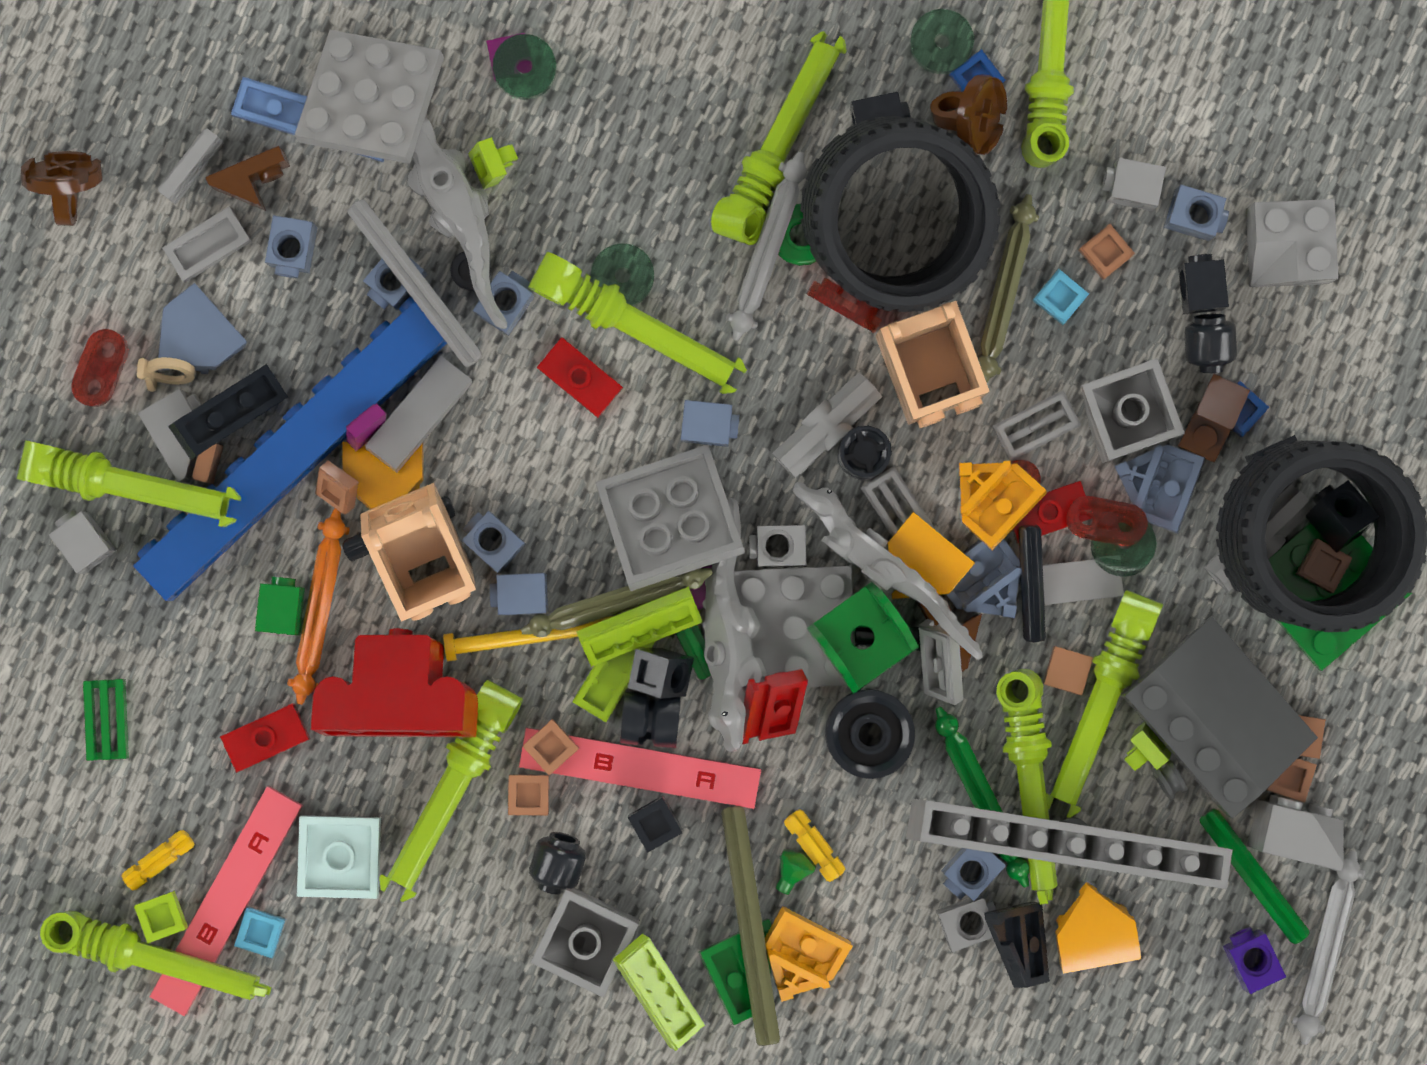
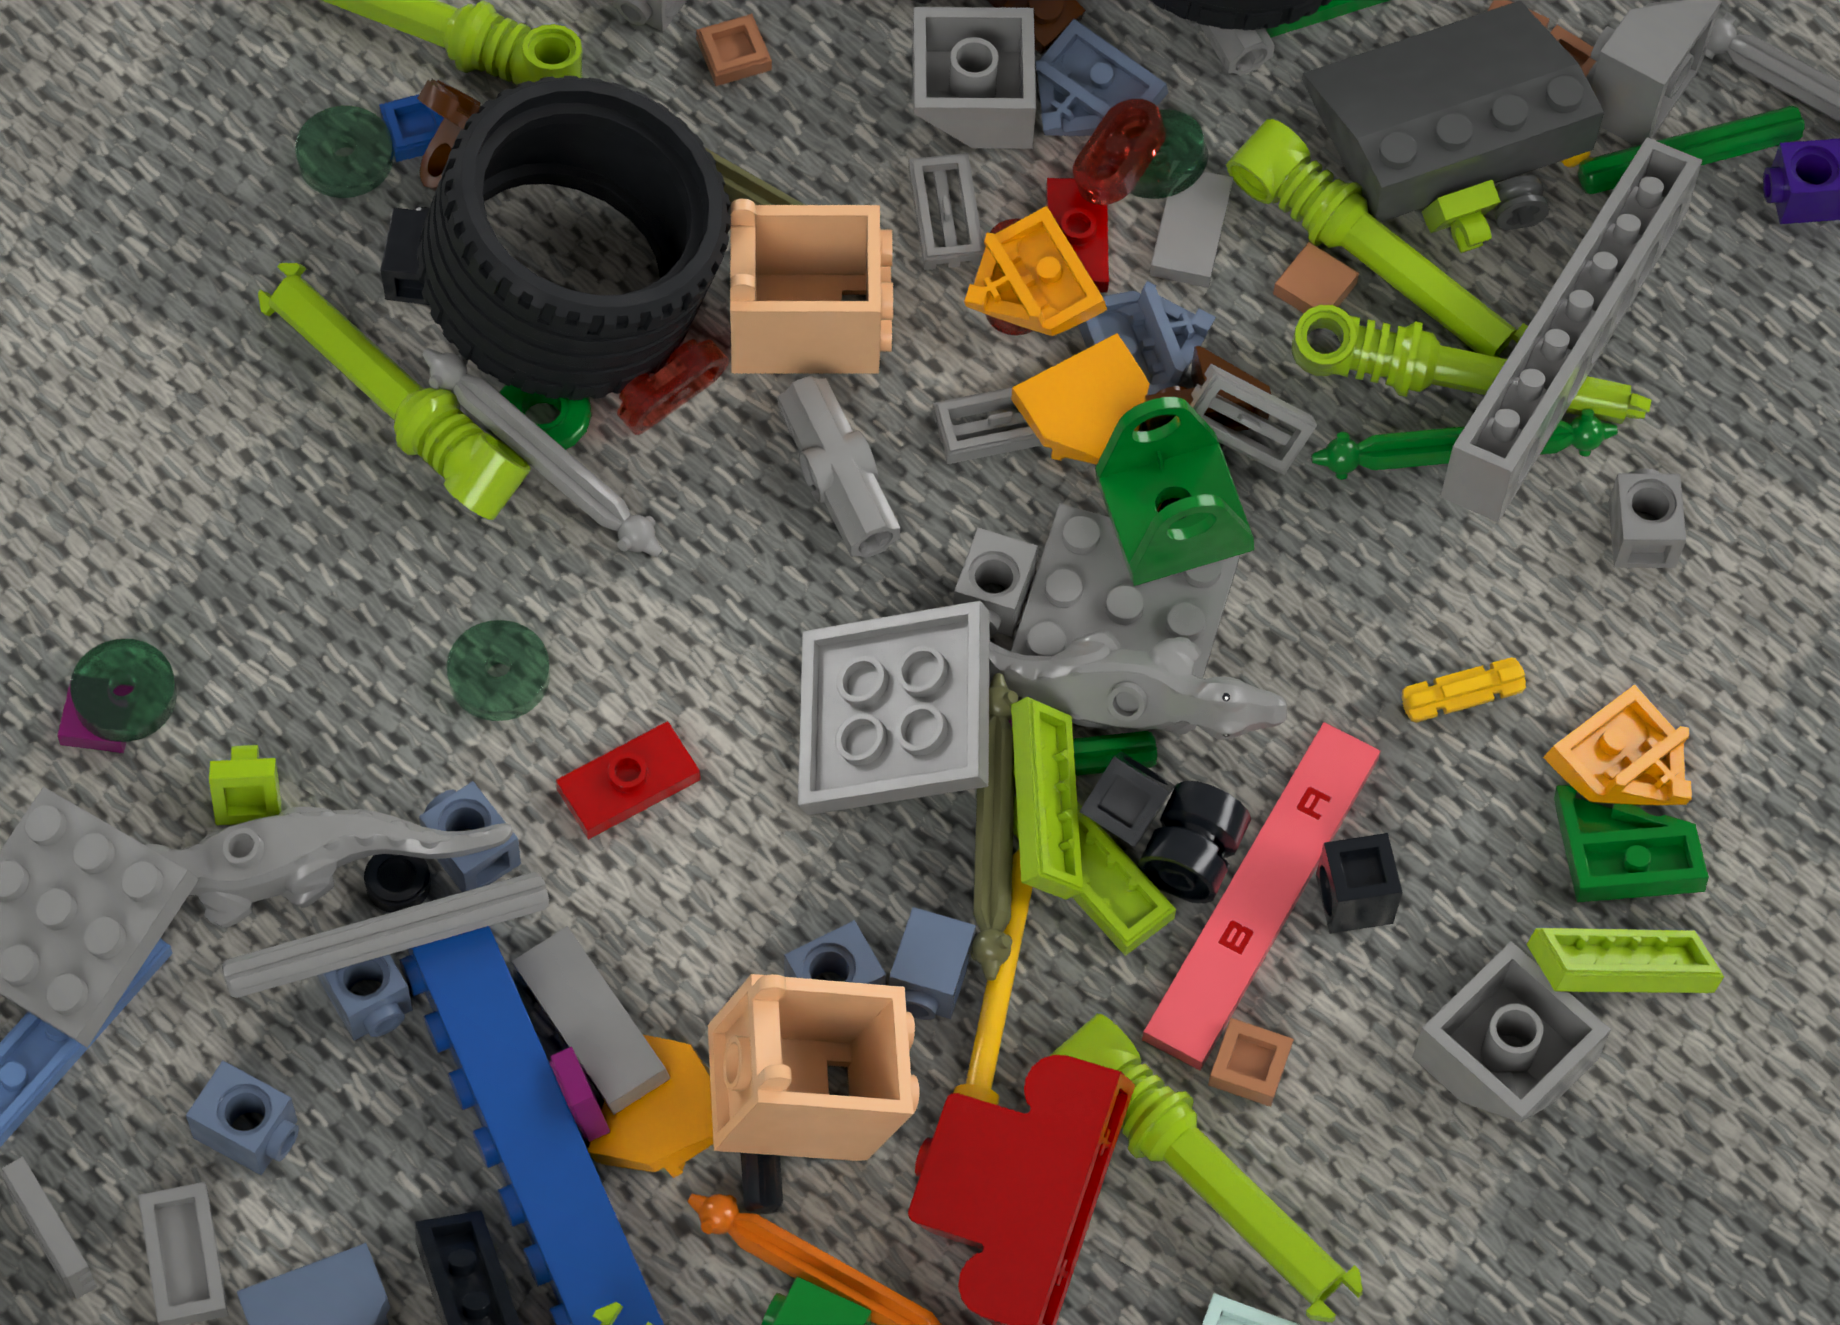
camera: 70 degrees left, 25 degrees down
reddish brown slope [205,146,290,211] -> none
nougat tile [315,460,359,515] -> none
nougat tile [523,719,579,775] -> none
lime piece [528,252,747,394] -> none
black head [529,832,586,895] -> none
sand blue brick [681,400,739,447] -> none
olive axle [721,806,780,1046] -> none
red plate [742,669,808,744] -> none
green rock [776,849,816,895] -> none
light grey animal [793,482,983,661] -> none
black wheel [825,689,915,779] -> none
black wheel [837,425,892,480] -> none
sand blue brick [941,848,1006,901] -> none
black wing [984,902,1050,988] -> none
black axle [1018,525,1046,643] -> none
medium azure tile [1033,269,1089,325] -> none
light orange slope [1055,882,1141,974] -> none

